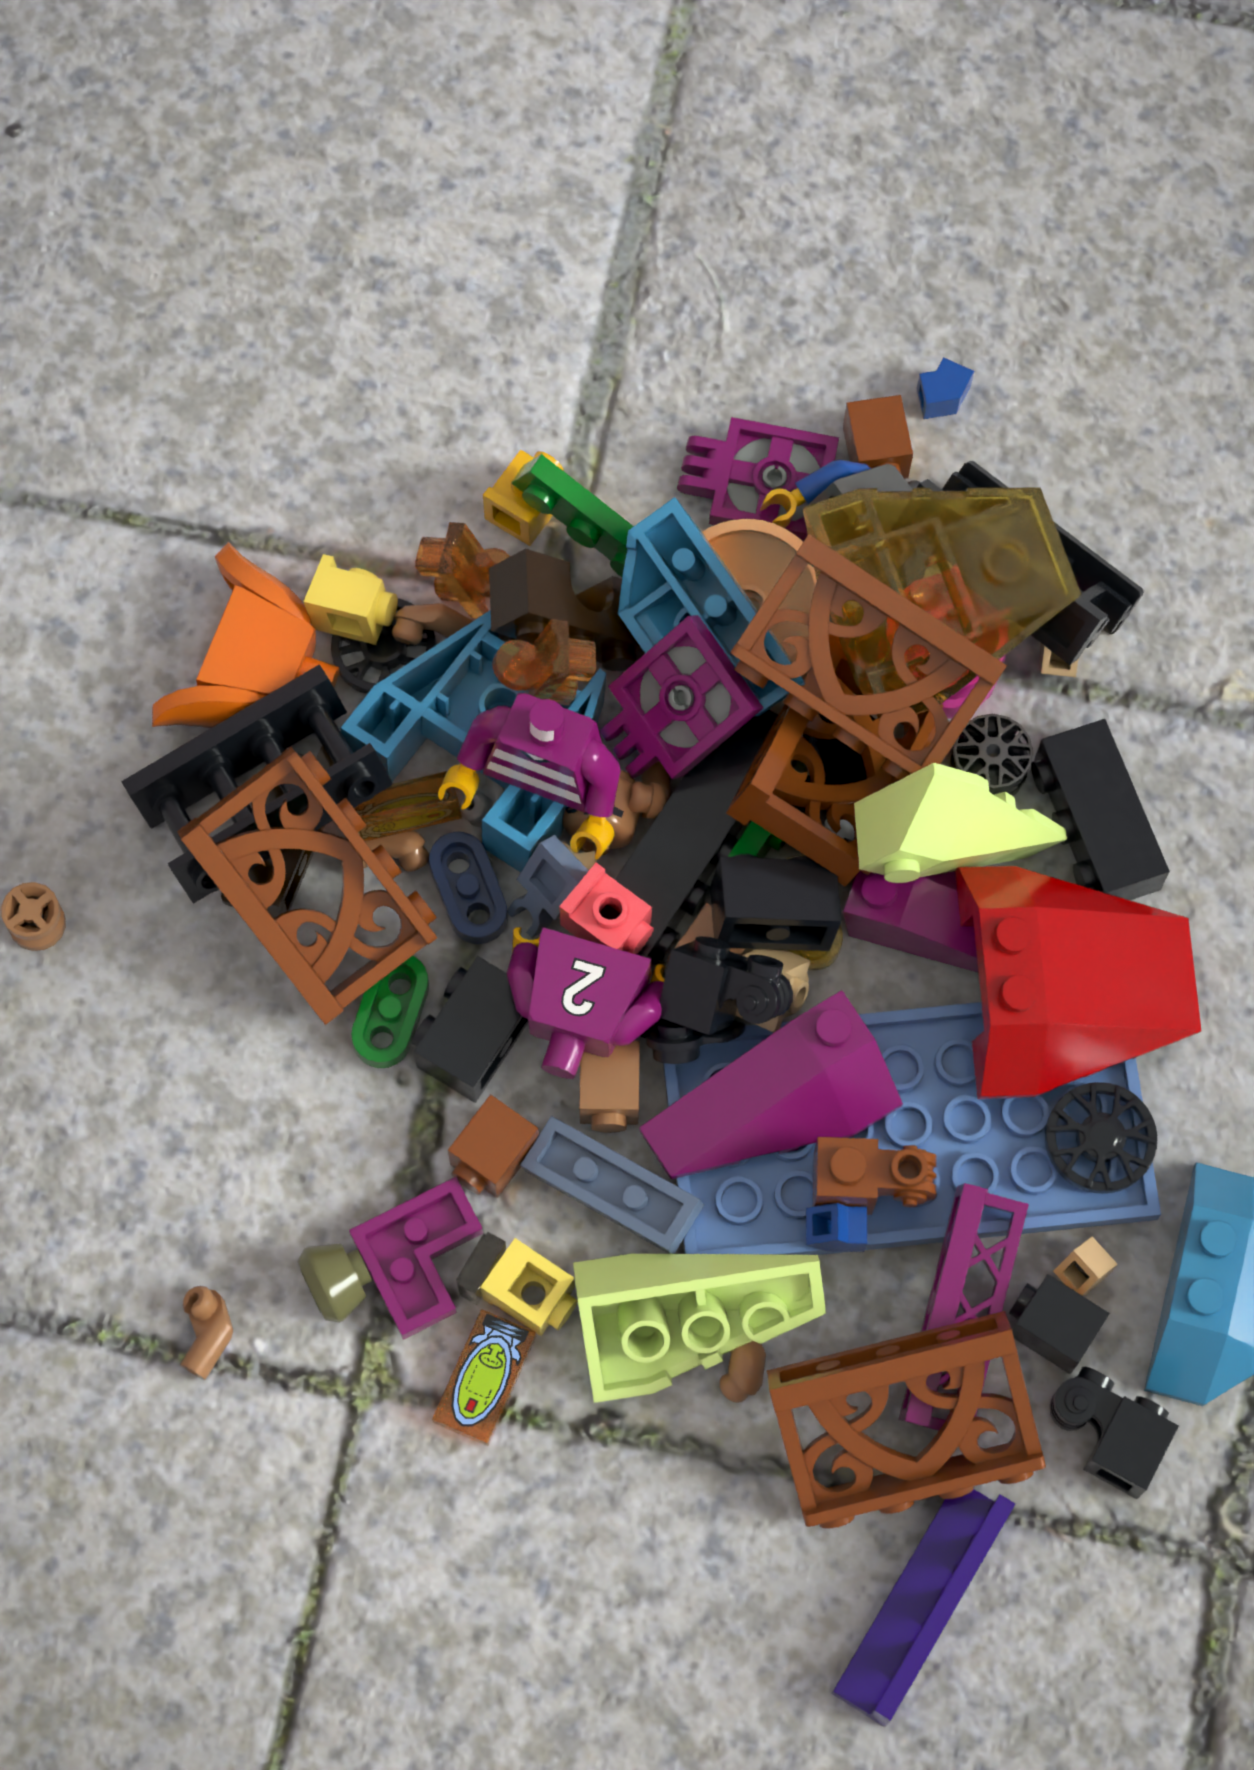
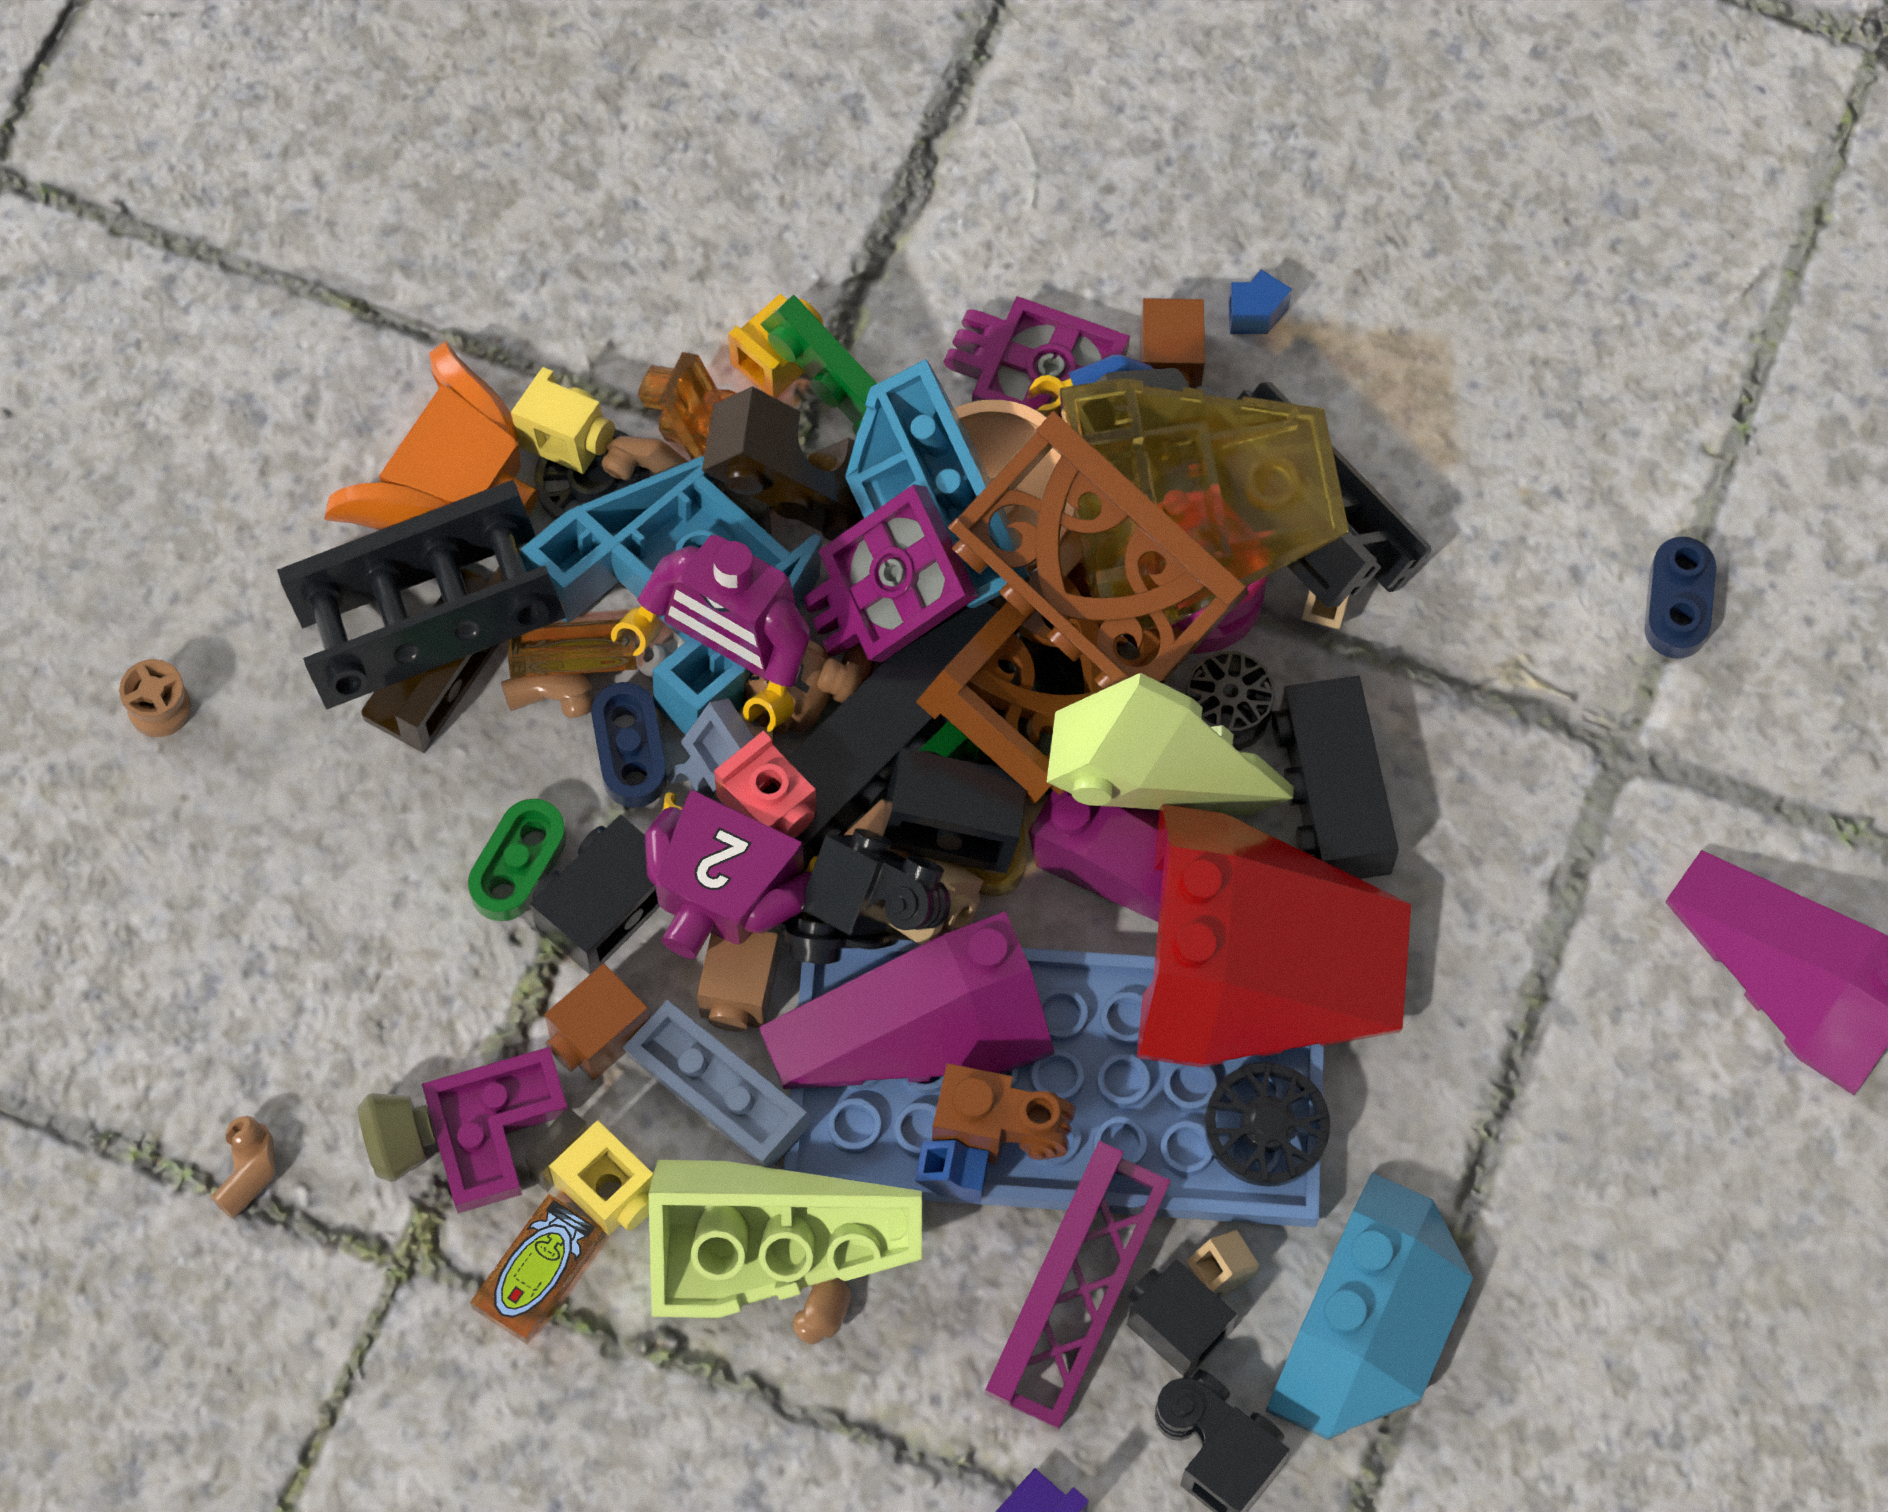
camera: 10 degrees right, 5 degrees down
dark orange fence [177,746,438,1025] -> none
clear orange hips [492,619,596,706] -> none
dark orange fence [767,1311,1046,1529] -> none

